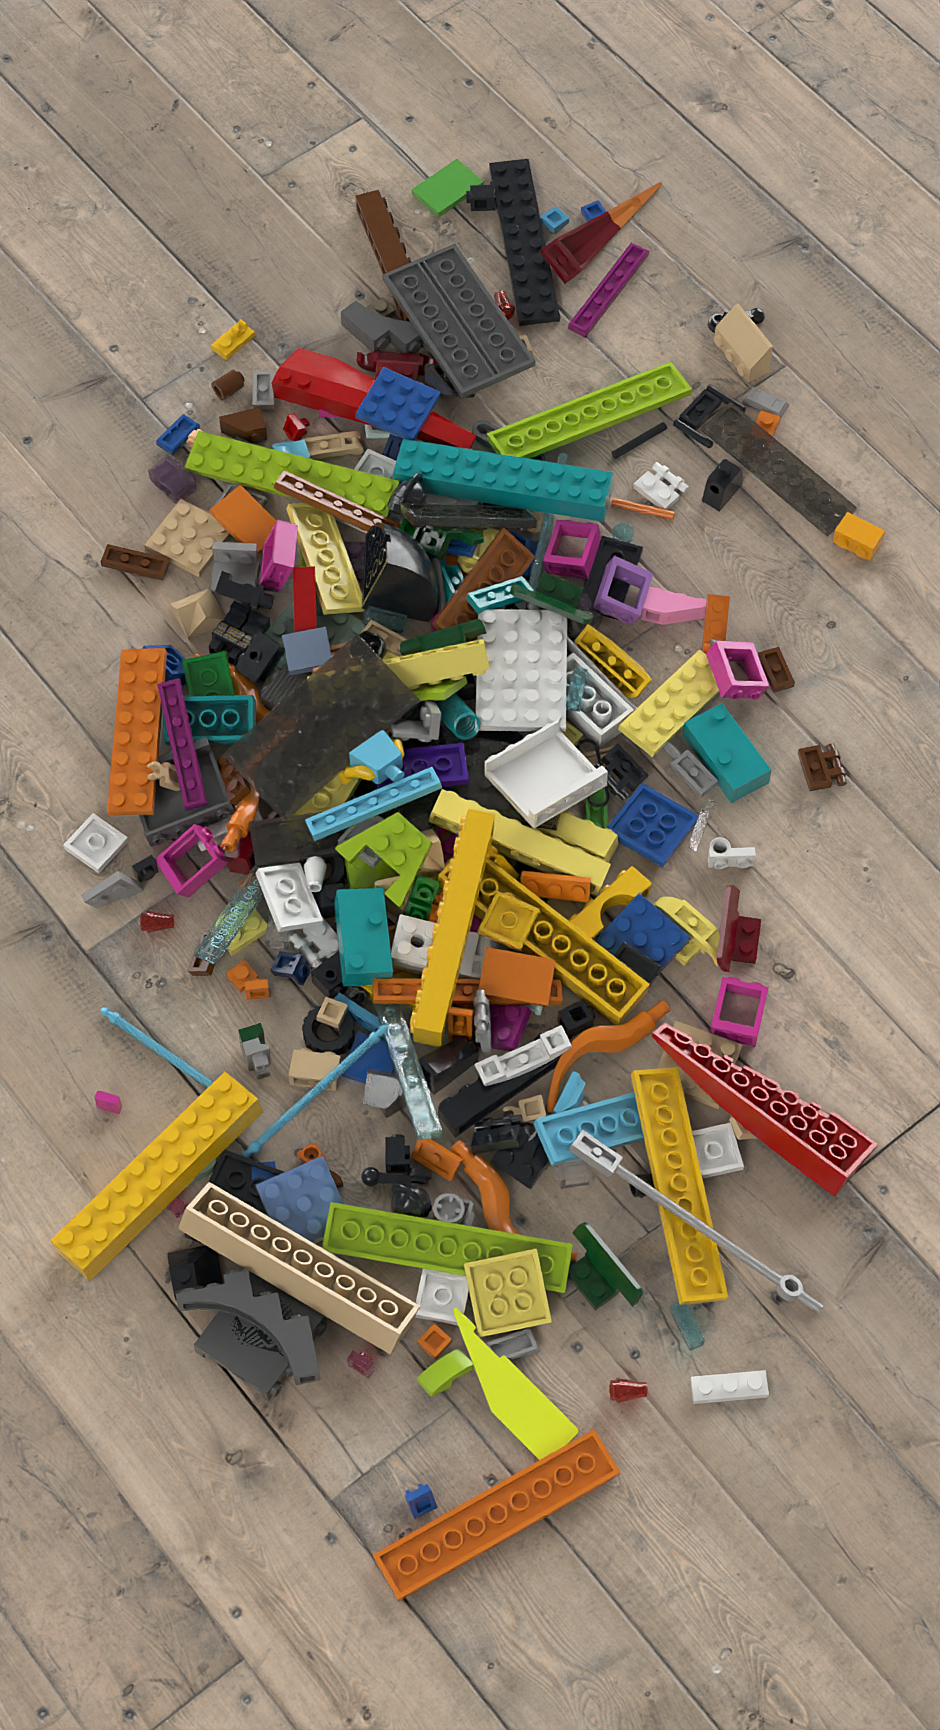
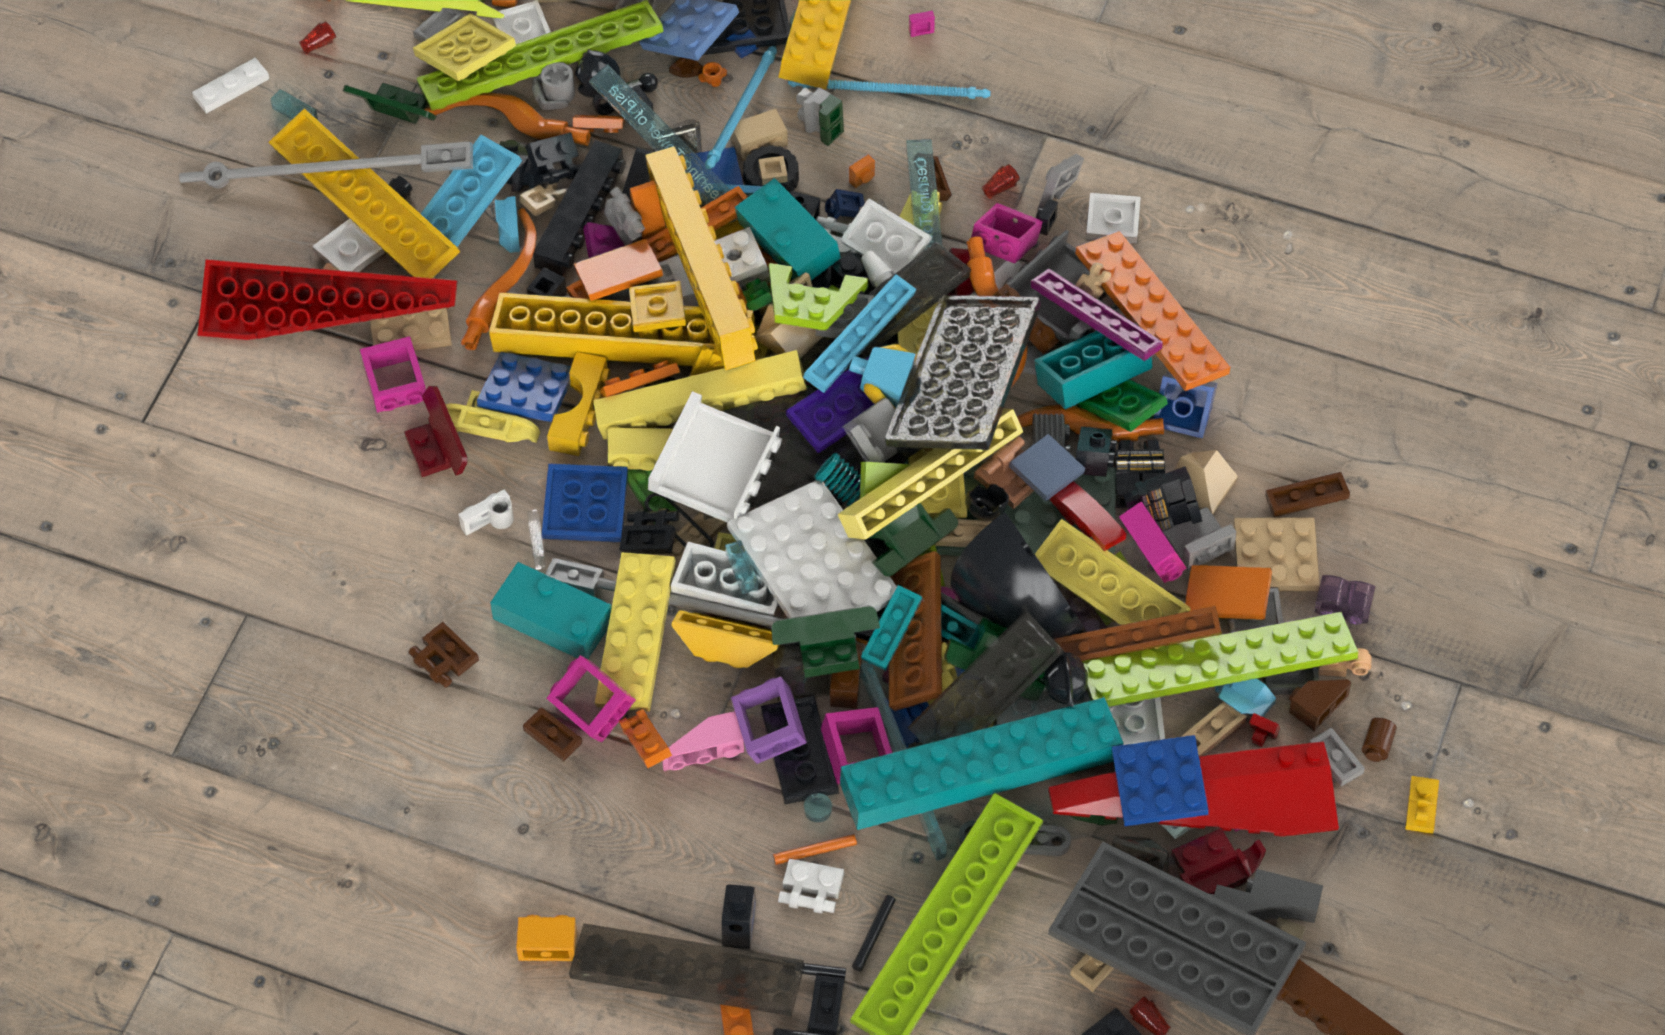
camera: 150 degrees right, 5 degrees down
blue plate [156,414,200,456] -> none
orange plate [226,959,259,993] -> none
white slope [474,1025,572,1086] -> none
black tile [614,941,663,987] -> none

